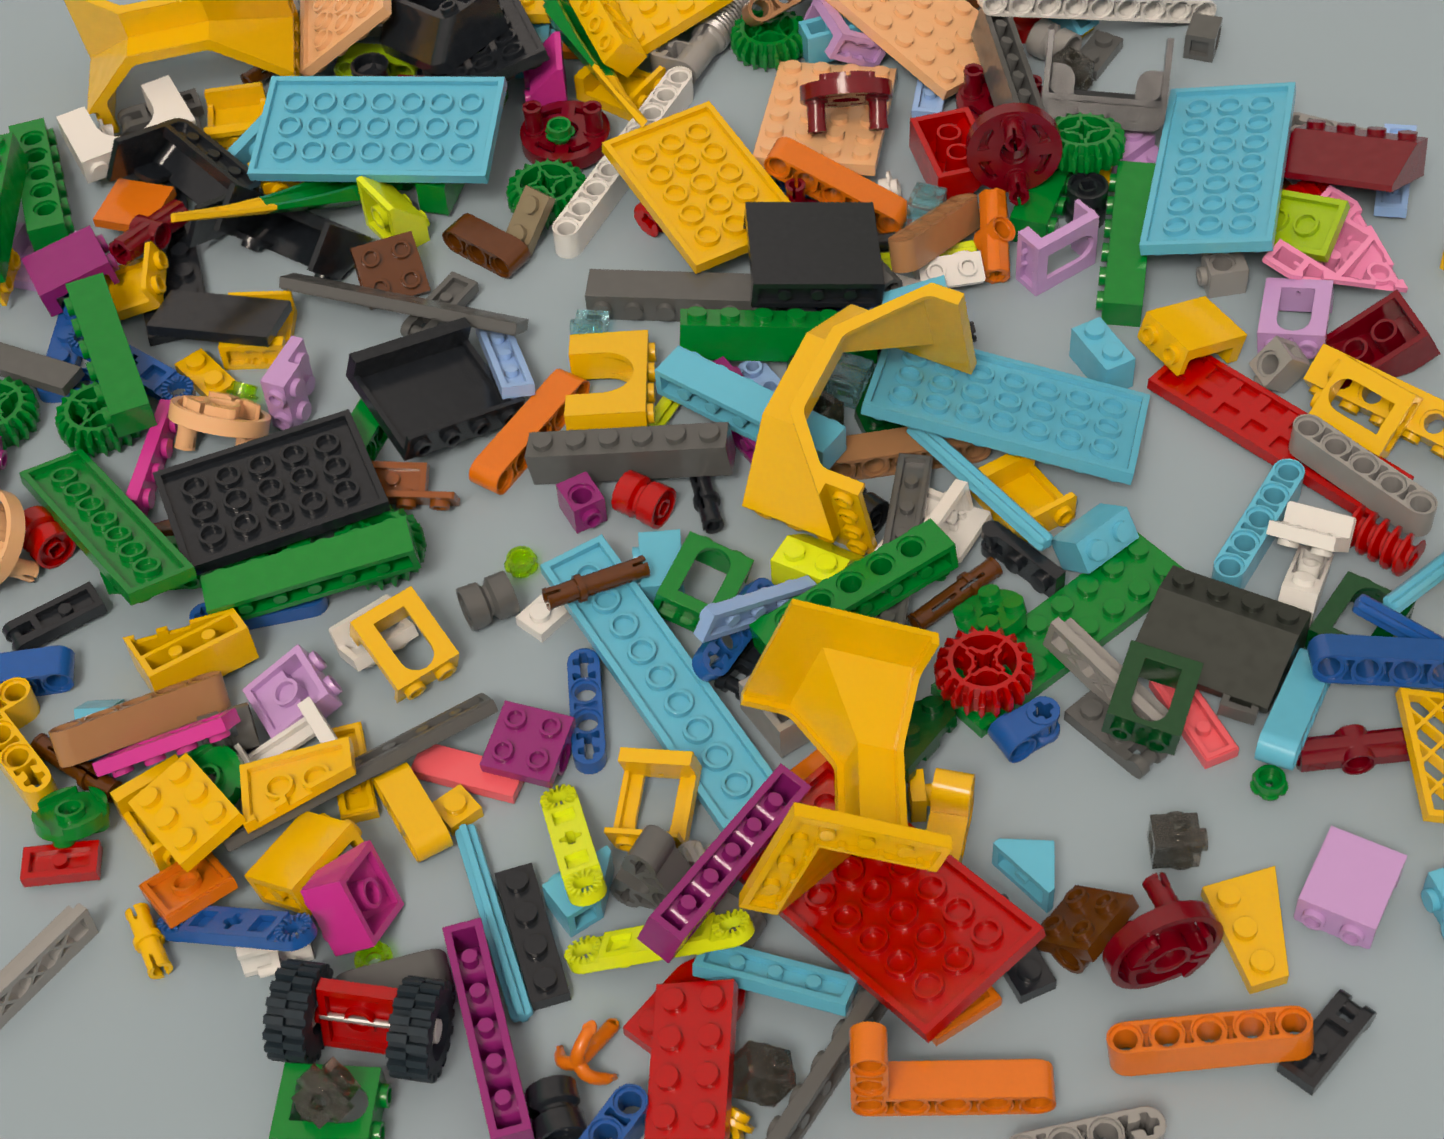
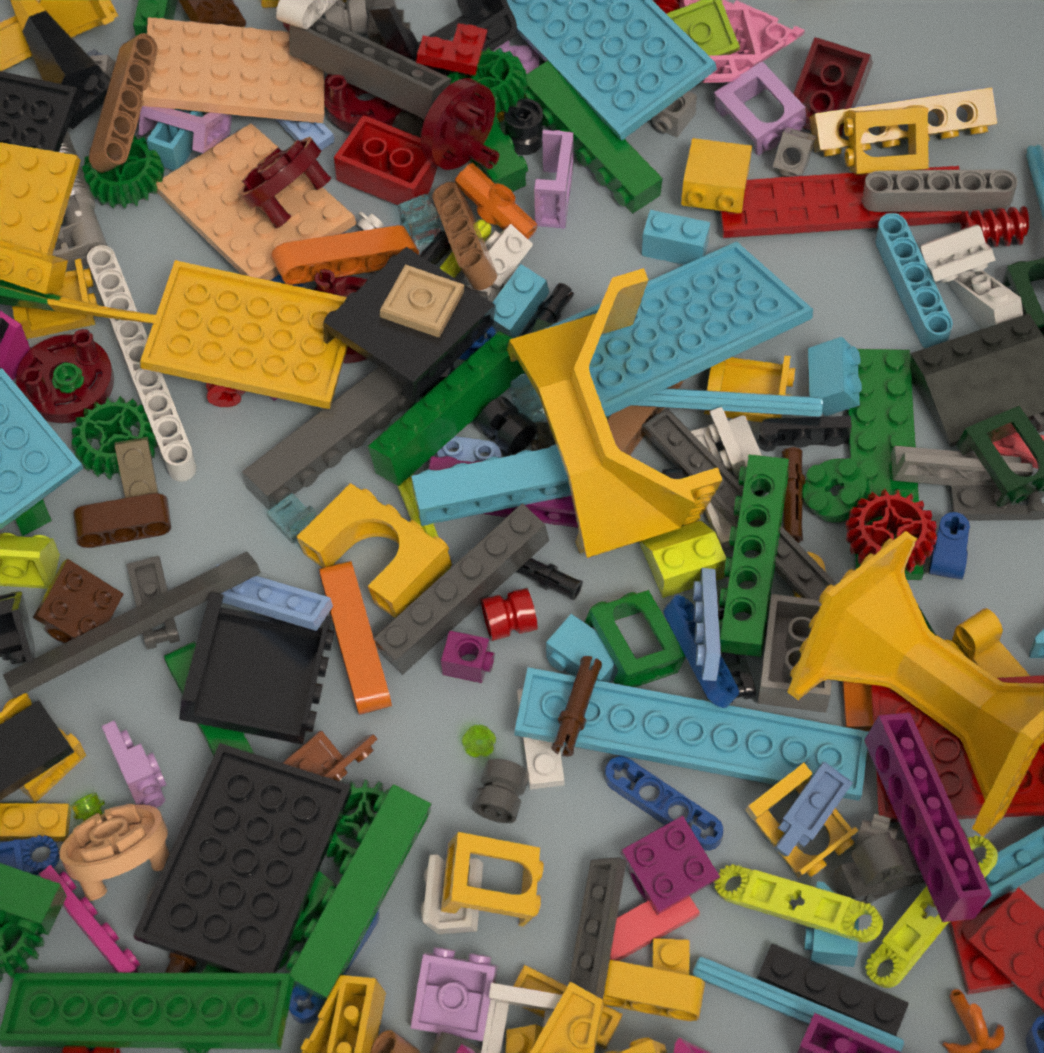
camera: 50 degrees left, 10 degrees up
none -> tan tile [380,265,464,338]
none -> red plate [416,23,487,76]
none -> medium blue hinge [774,761,853,857]

